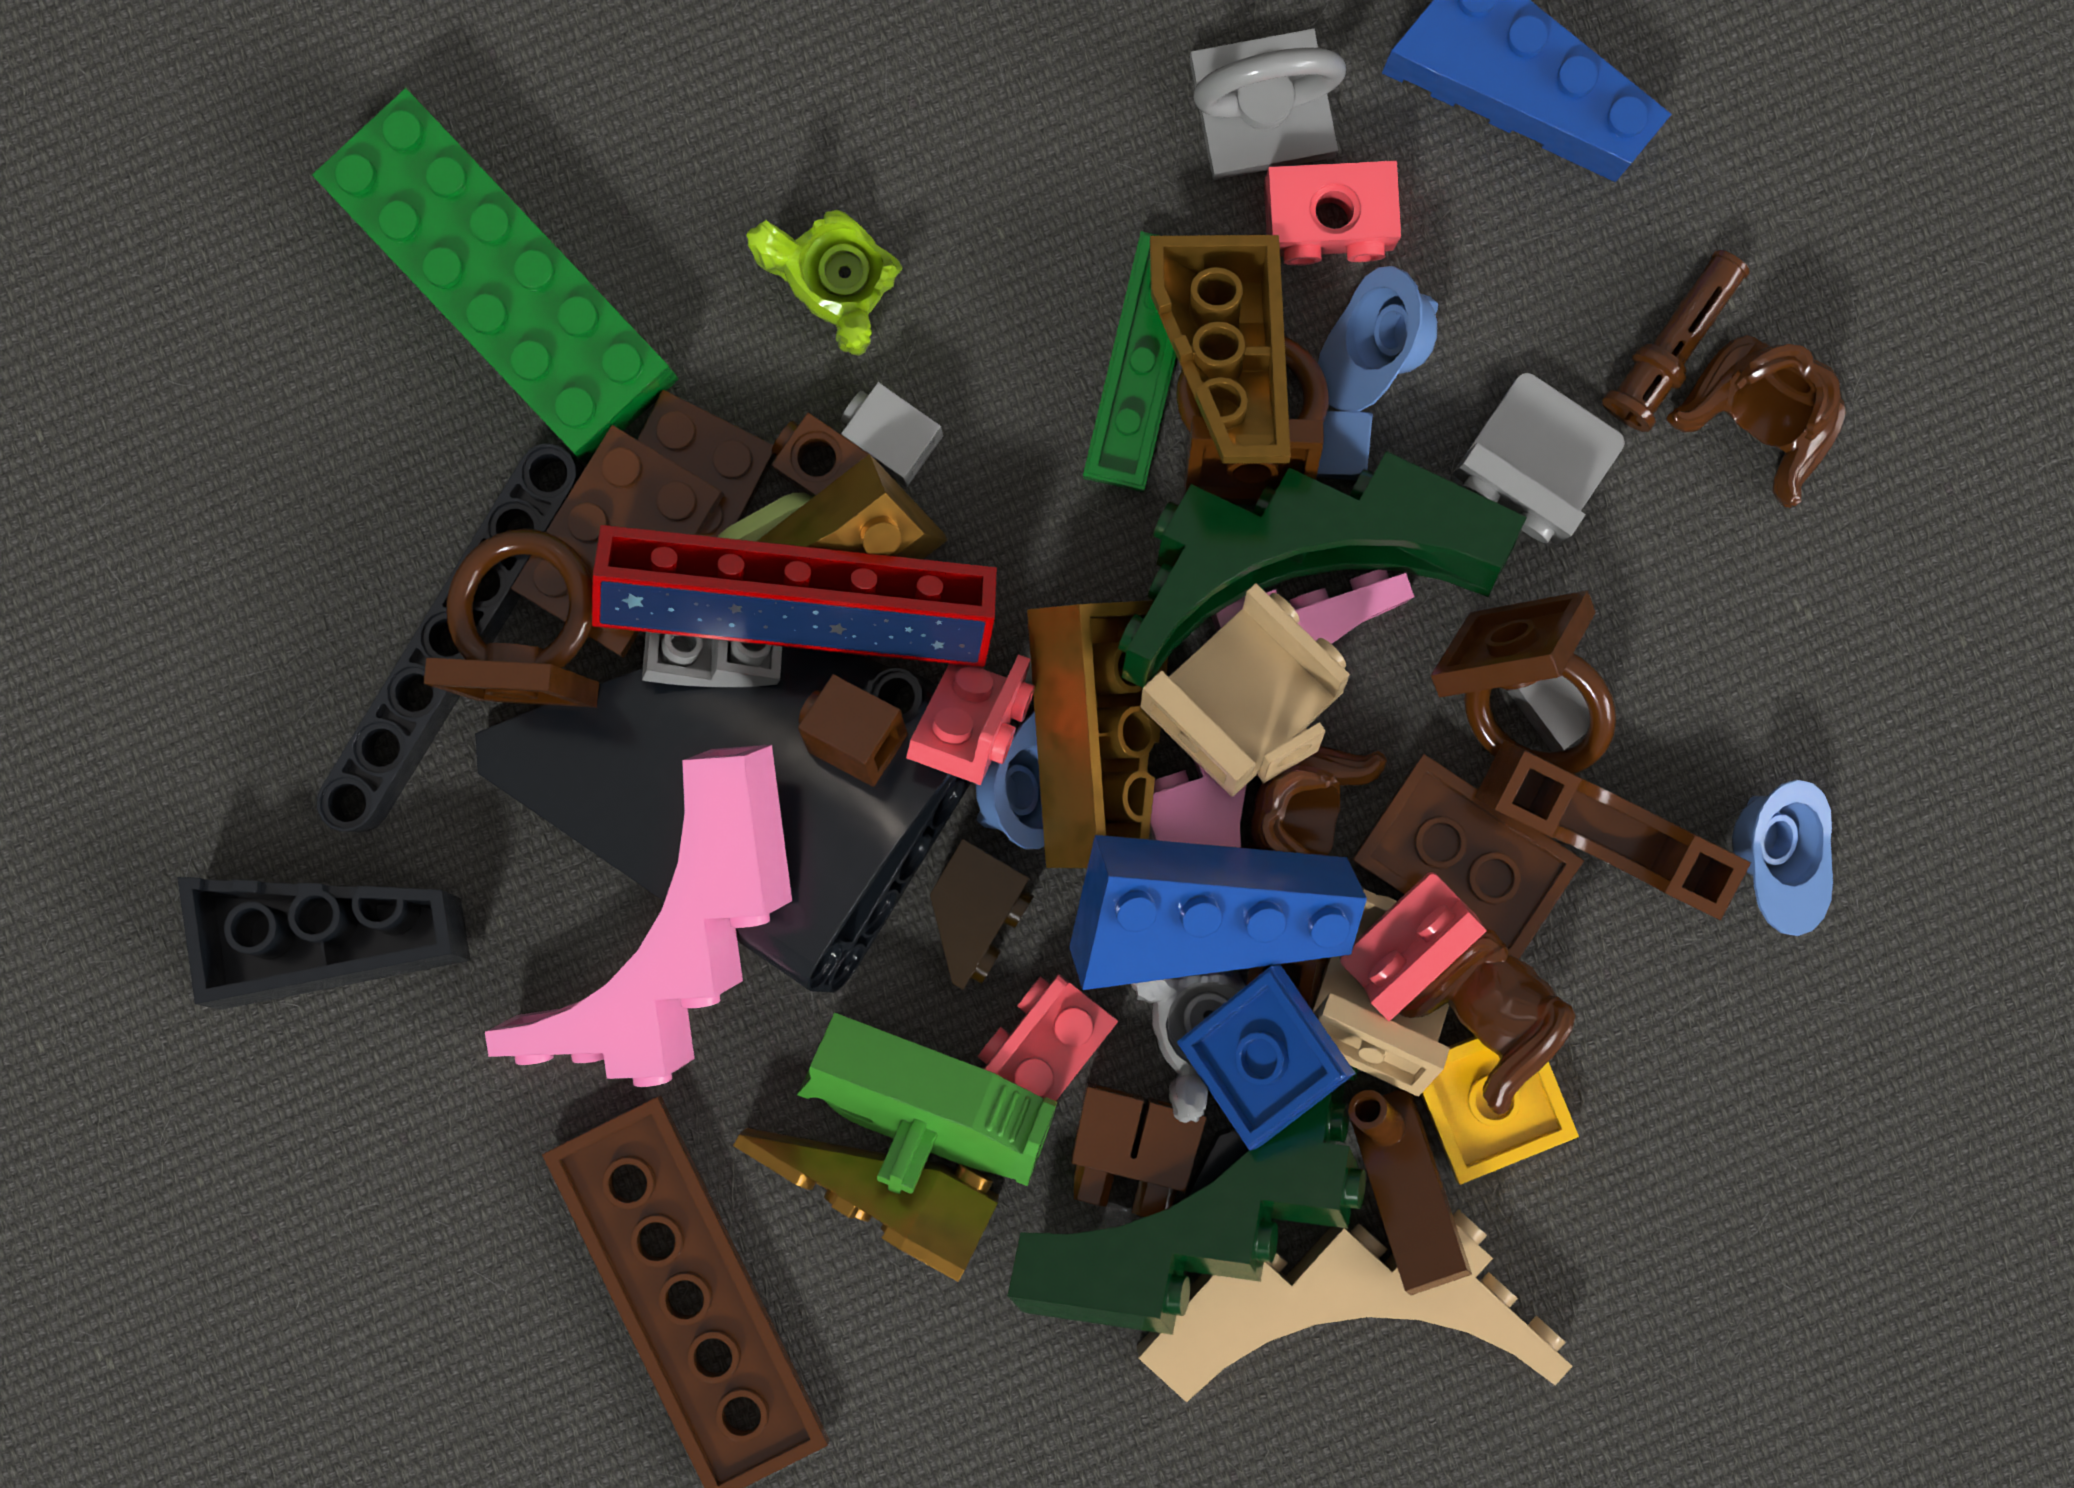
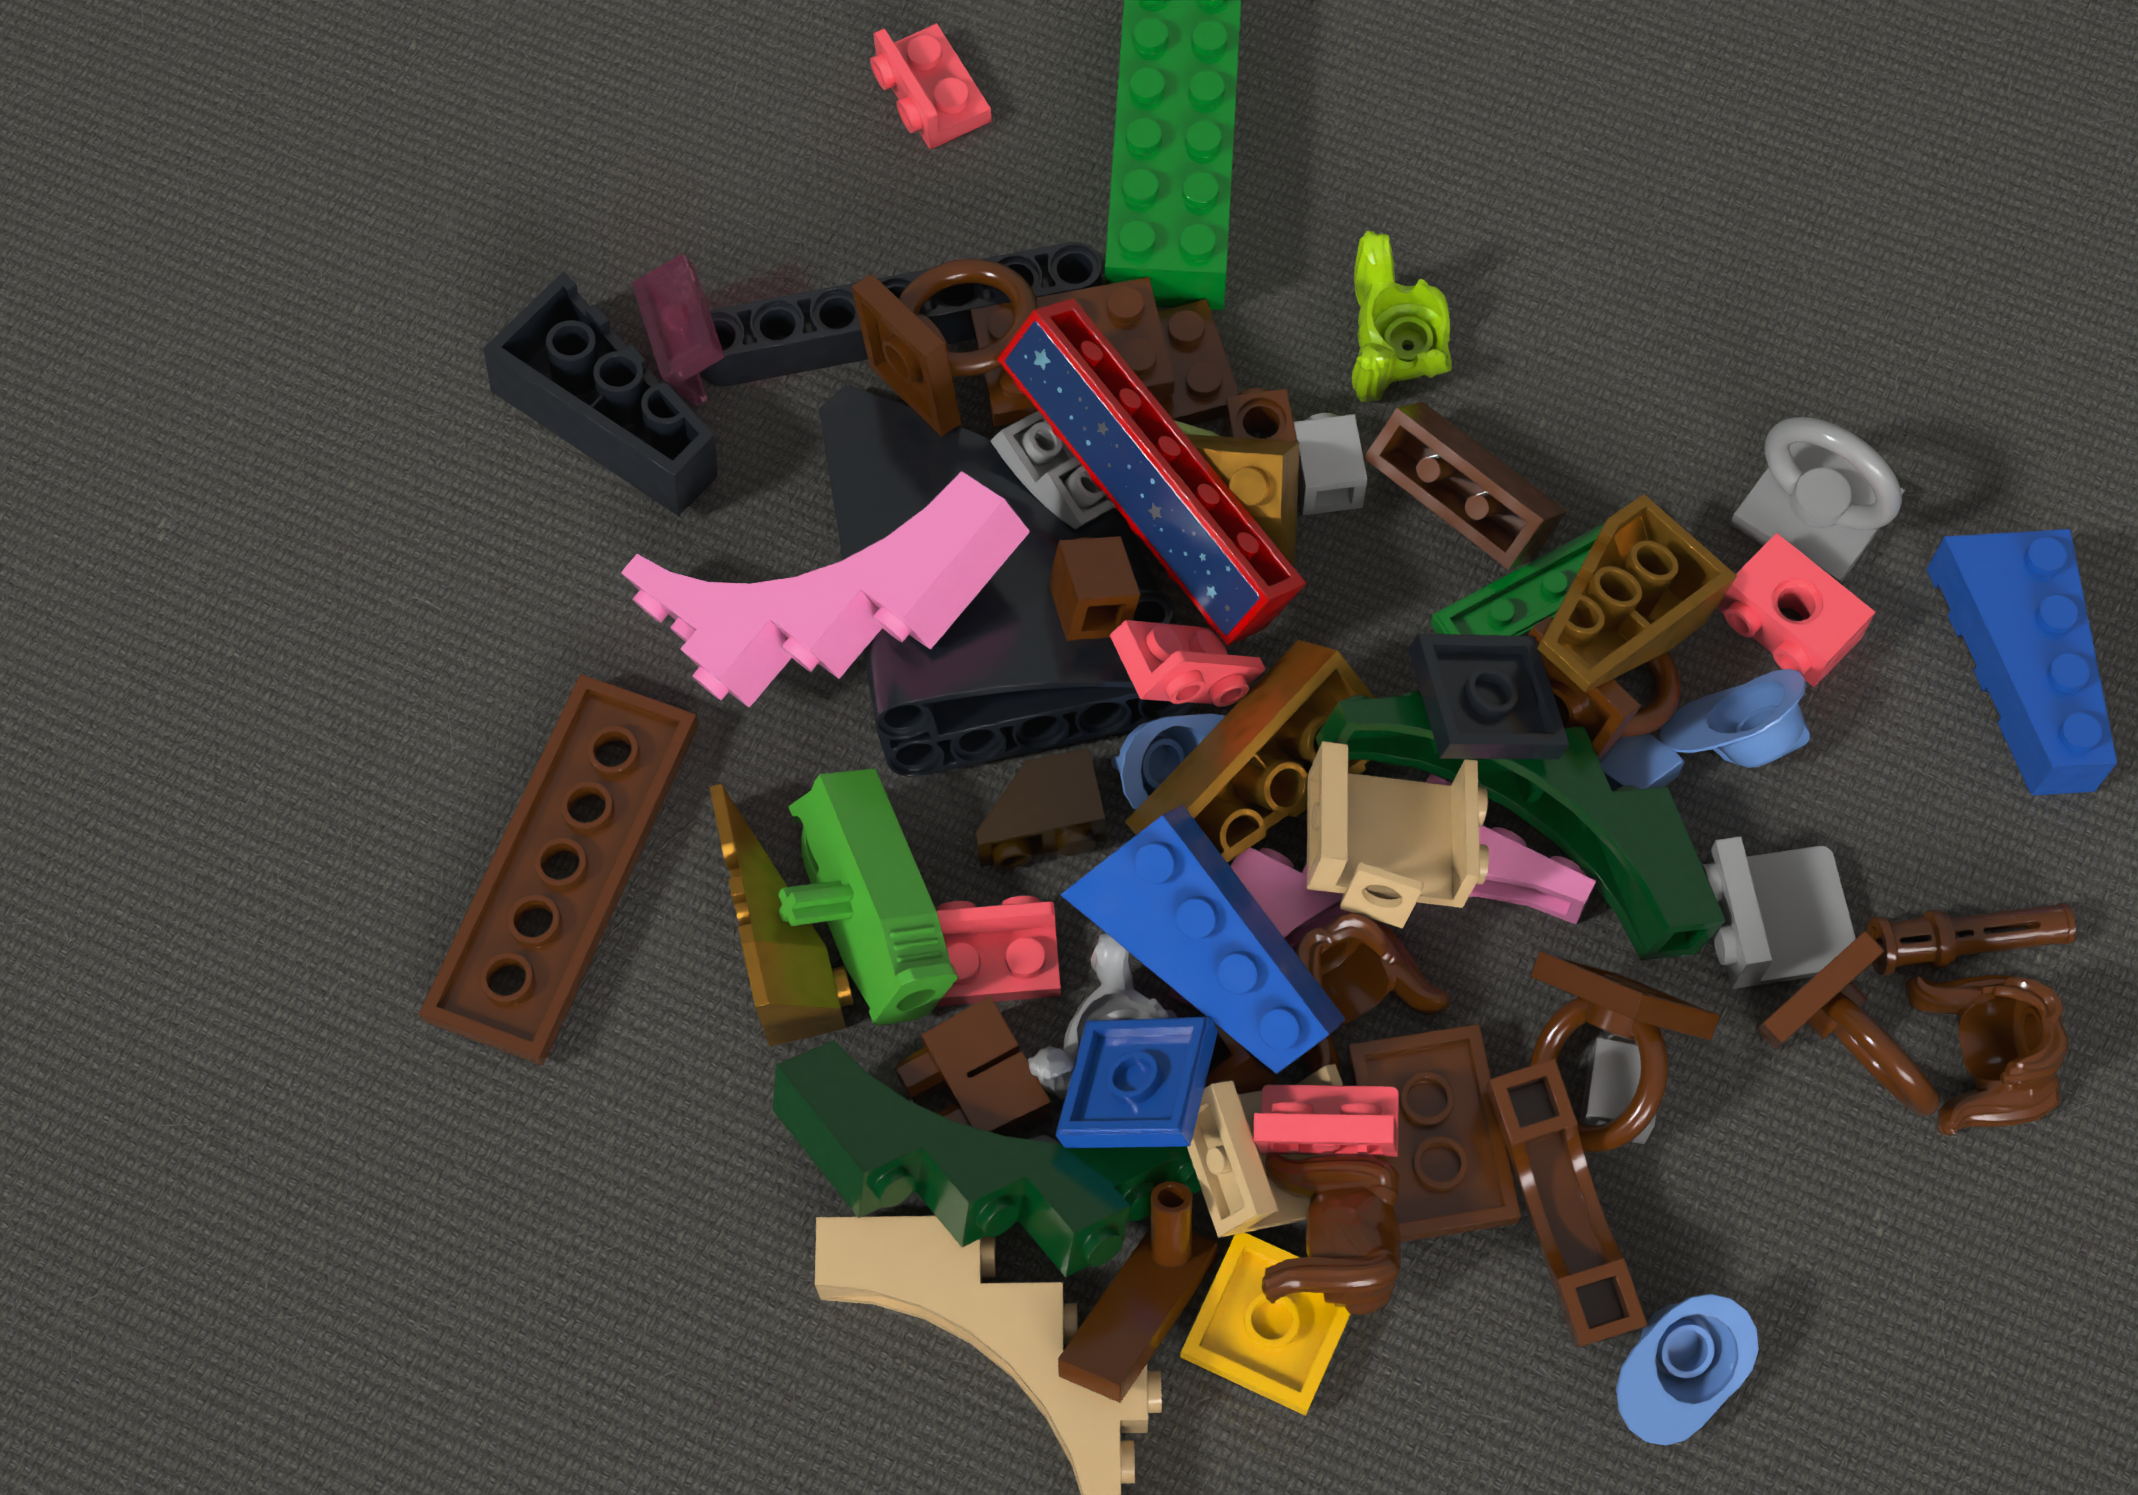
camera: 45 degrees right, 20 degrees down
none -> clear pink panel [632,254,725,406]
none -> coral bracket [870,23,992,150]
none -> reddish brown brick [1363,402,1567,570]
none -> black plate [1408,634,1569,759]
none -> reddish brown tile [1757,931,1940,1116]

